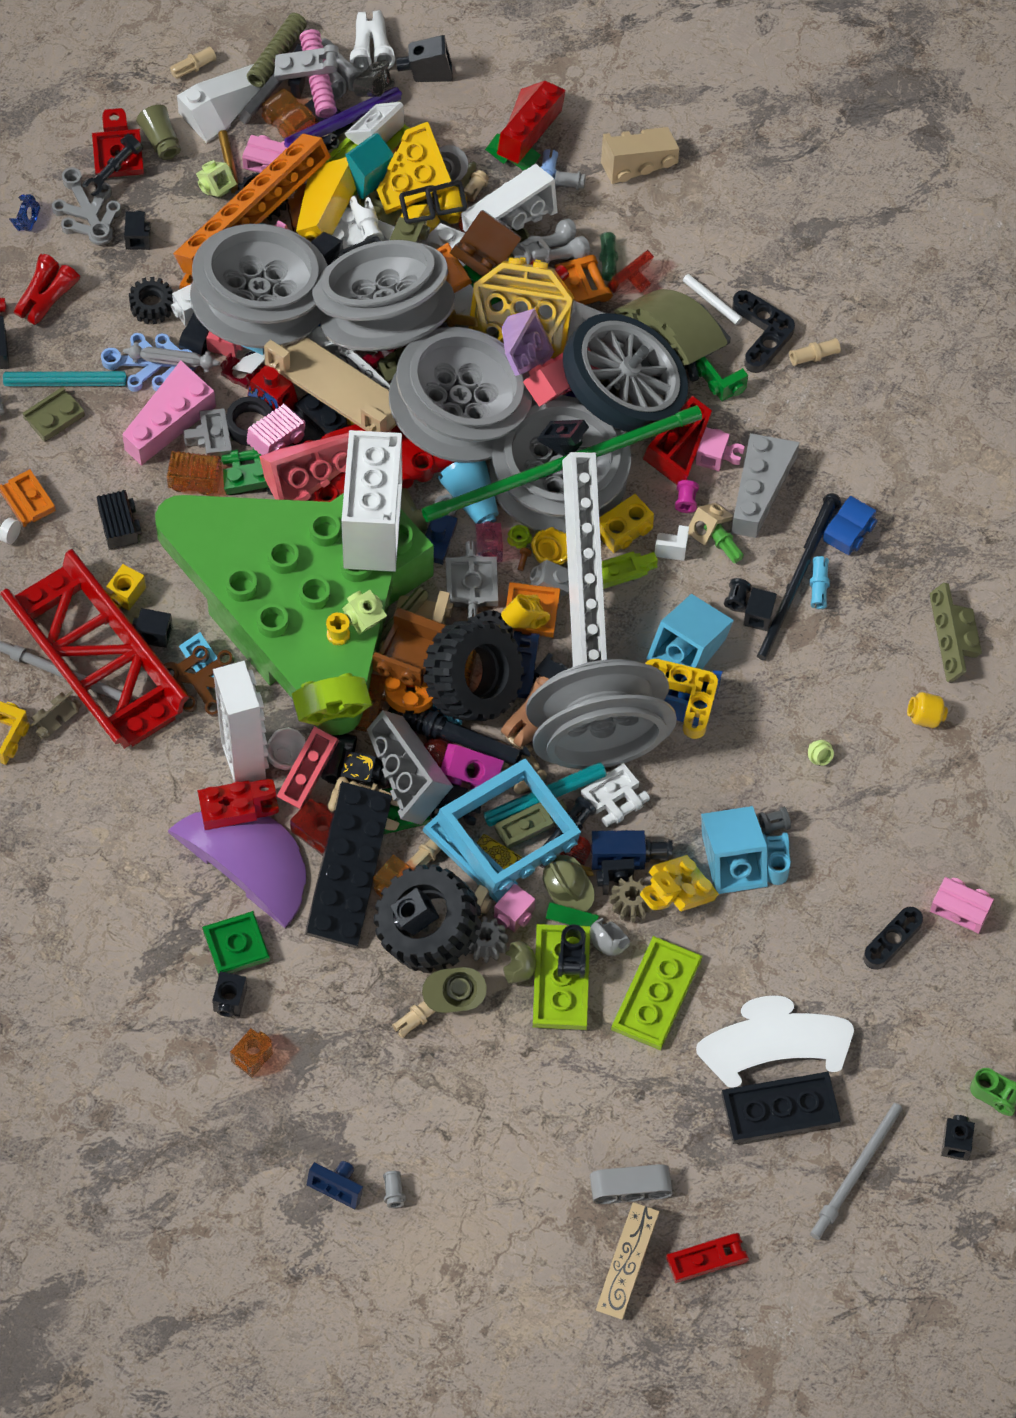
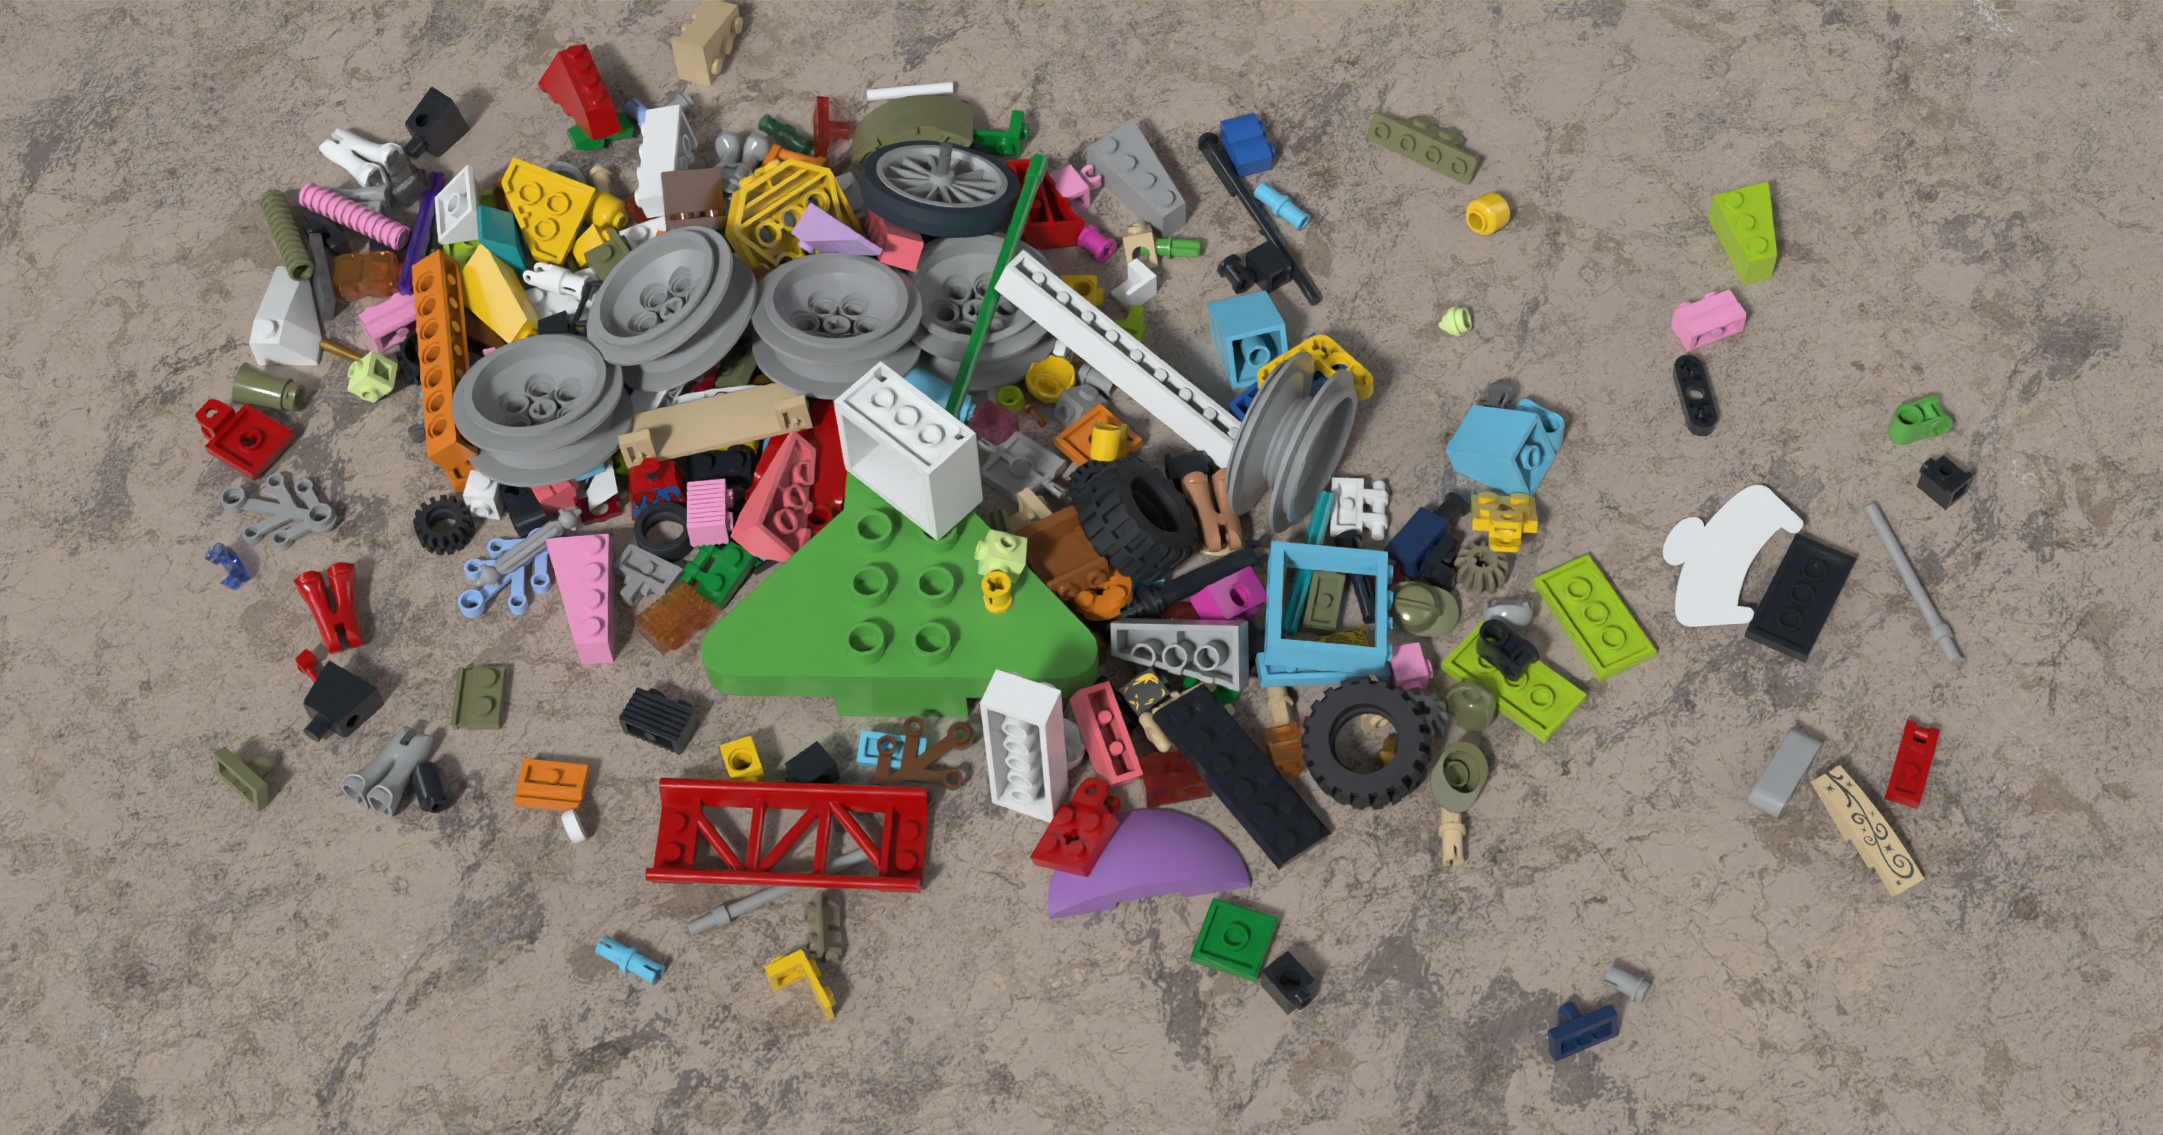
camera: 45 degrees left, 5 degrees down
teal axle [3,371,127,386] -> none
black piece [82,133,143,196] -> none
black brick [124,210,151,250] -> none
tan axle [170,46,217,79] -> none
clear orange brick [230,1028,273,1078] -> none
light grey plate [274,44,339,80] -> none
lime brick [292,673,372,726] -> none
black brick [391,888,440,936] -> none
black piece [399,180,467,224] -> none
black slope [537,420,589,456] -> none
green piece [545,902,599,927] -> none
black beam [732,290,795,373] -> none
tan pin [789,338,841,366] -> none

